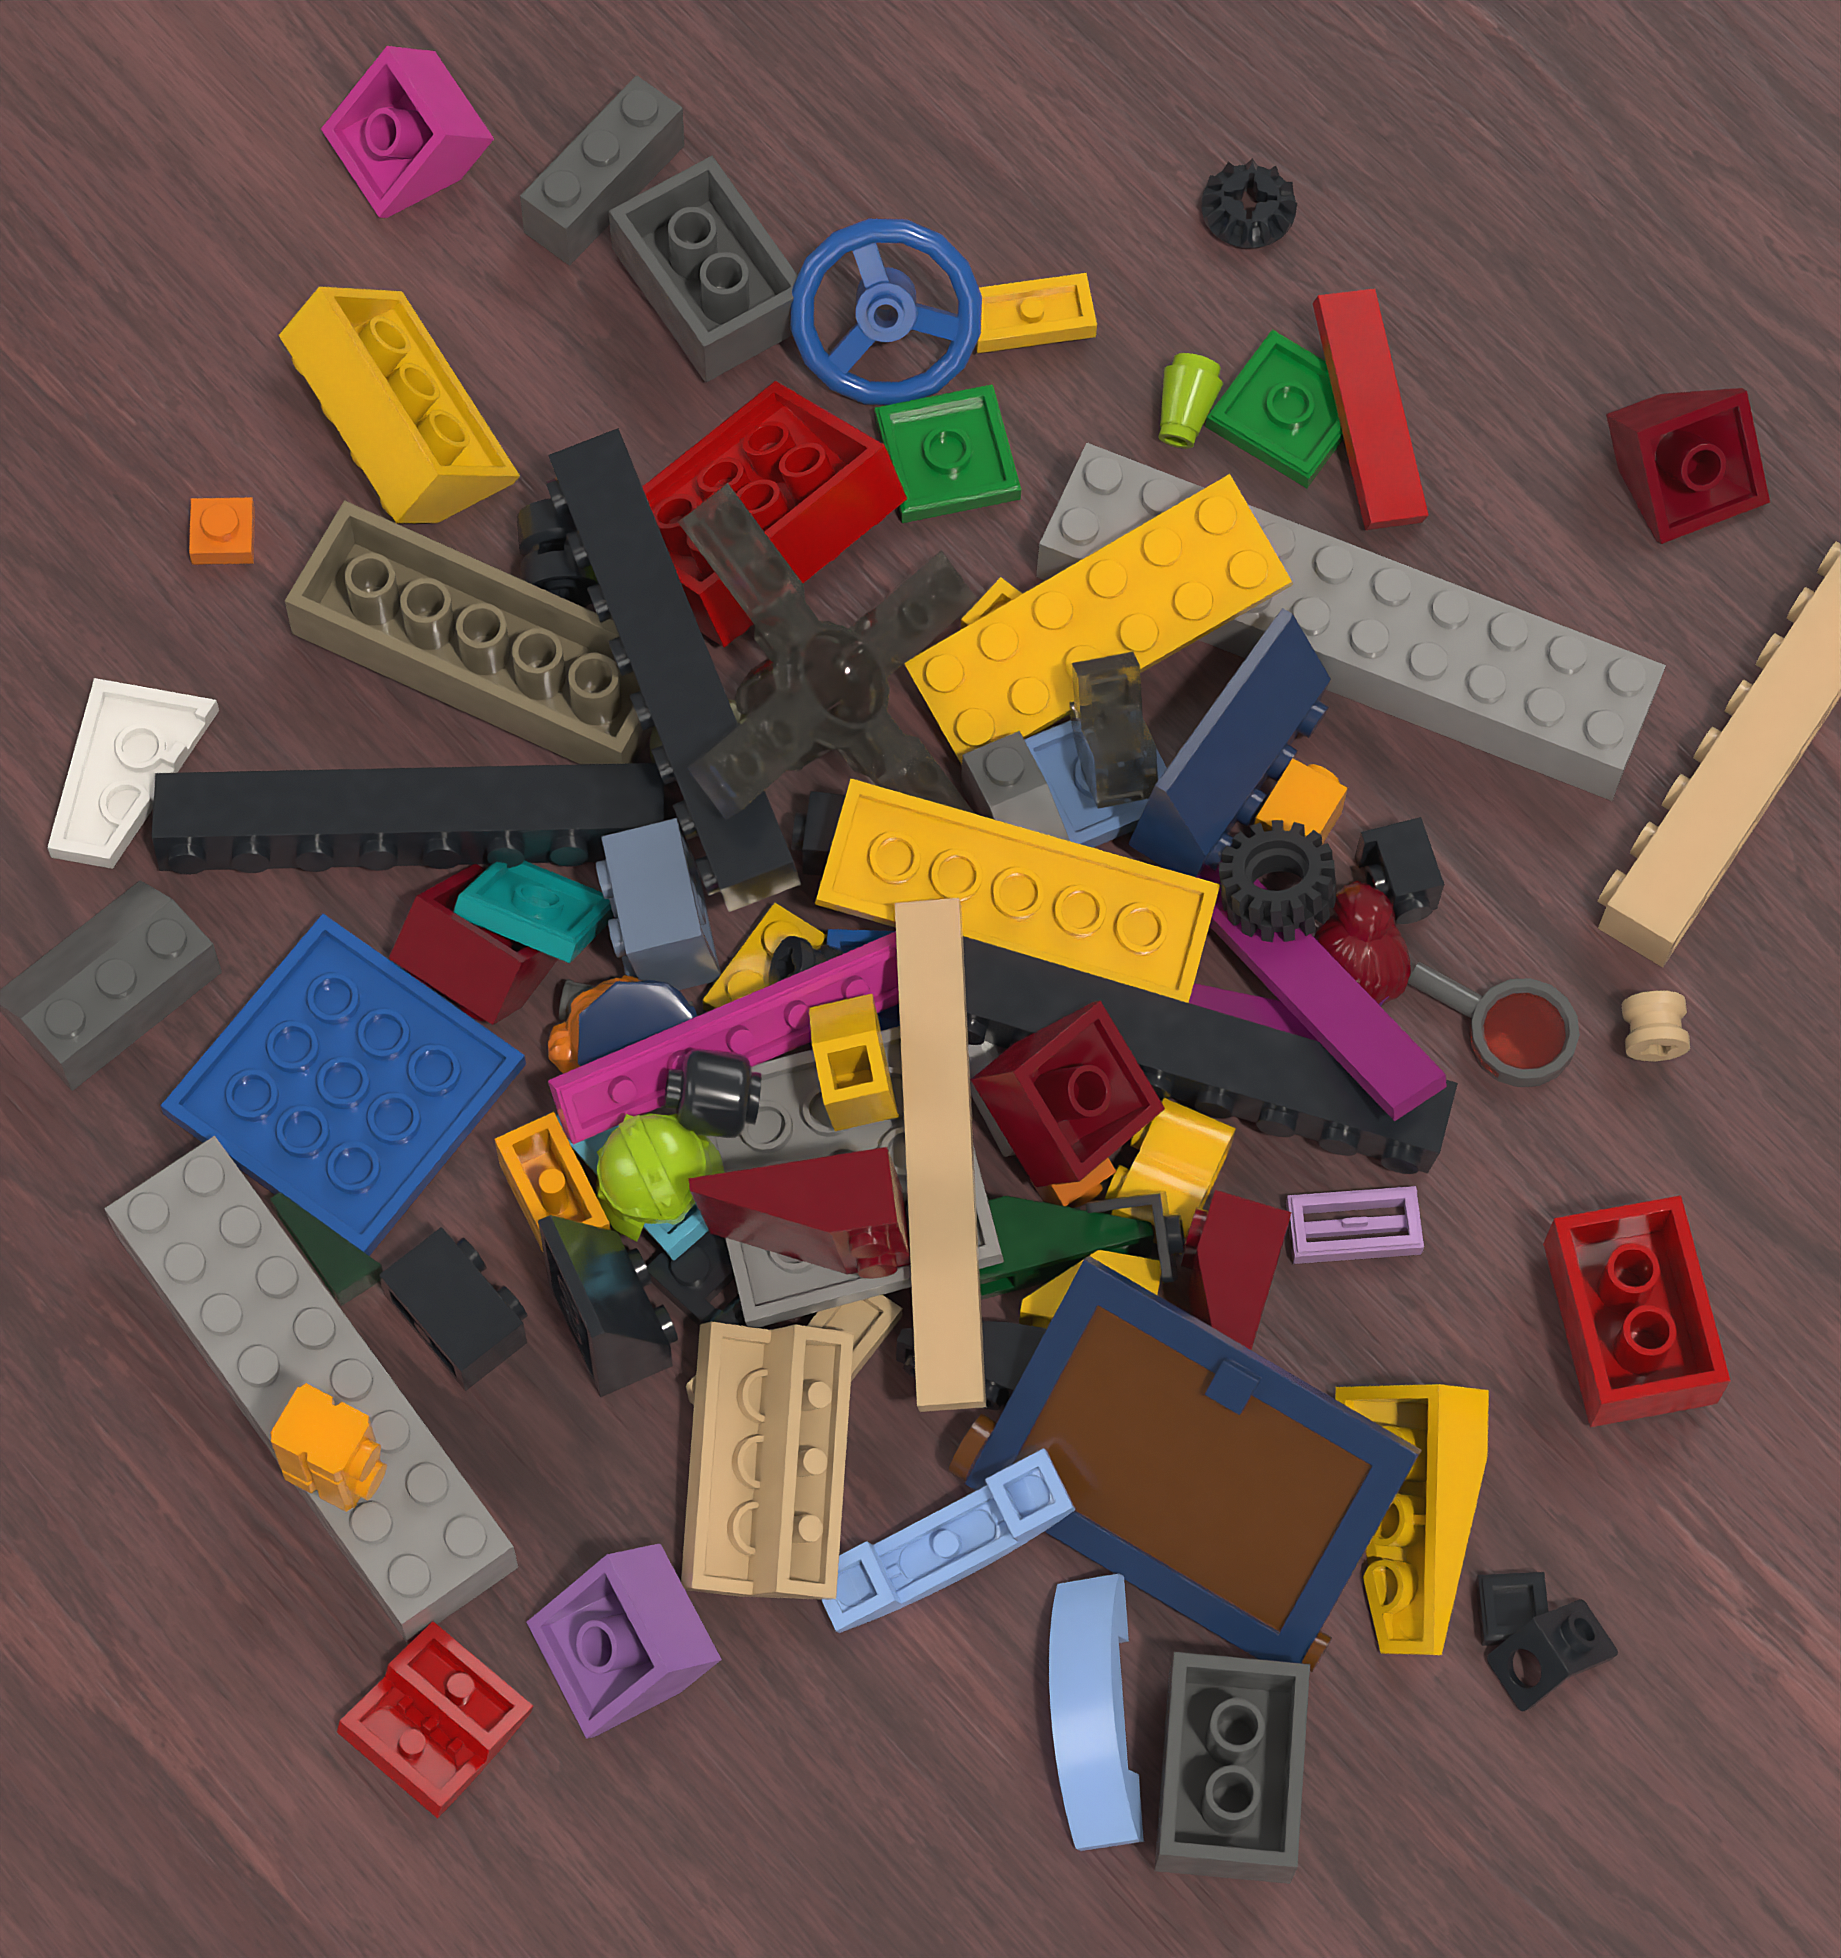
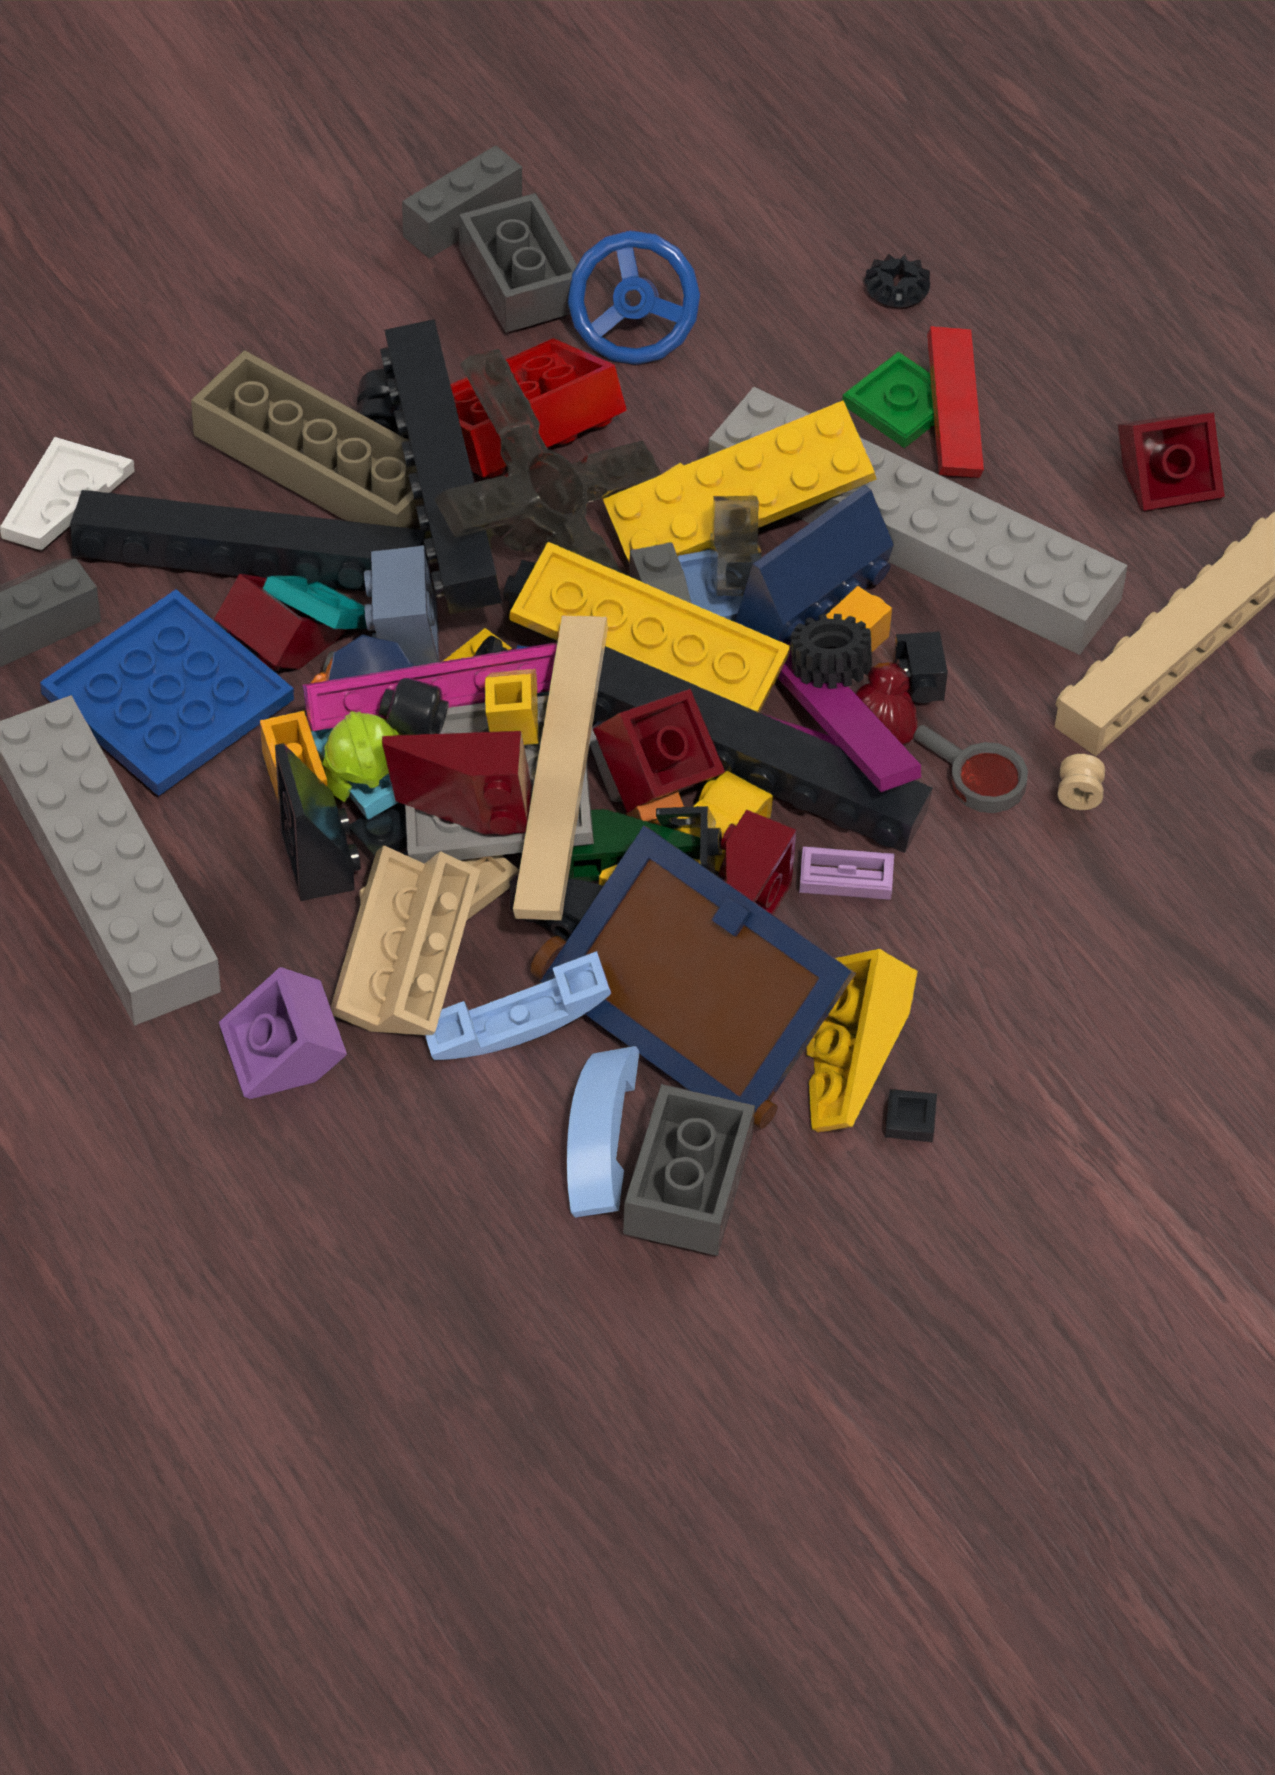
camera: 10 degrees right, 15 degrees down
orange plate [189,497,255,565] -> none
clear green piece [270,1192,383,1307] -> none
light orange brick [270,1383,387,1512] -> none
yellow slope [279,287,520,523] -> none
dark pink slope [321,46,494,218] -> none
red slope [337,1621,533,1819] -> none
black brick [379,1227,528,1391] -> none
green tile [874,384,1021,523] -> none
yellow plate [976,273,1097,353] -> none
lime cone [1159,353,1223,449] -> none
black bracket [1487,1599,1618,1711] -> none
red brick [1543,1195,1731,1427] -> none

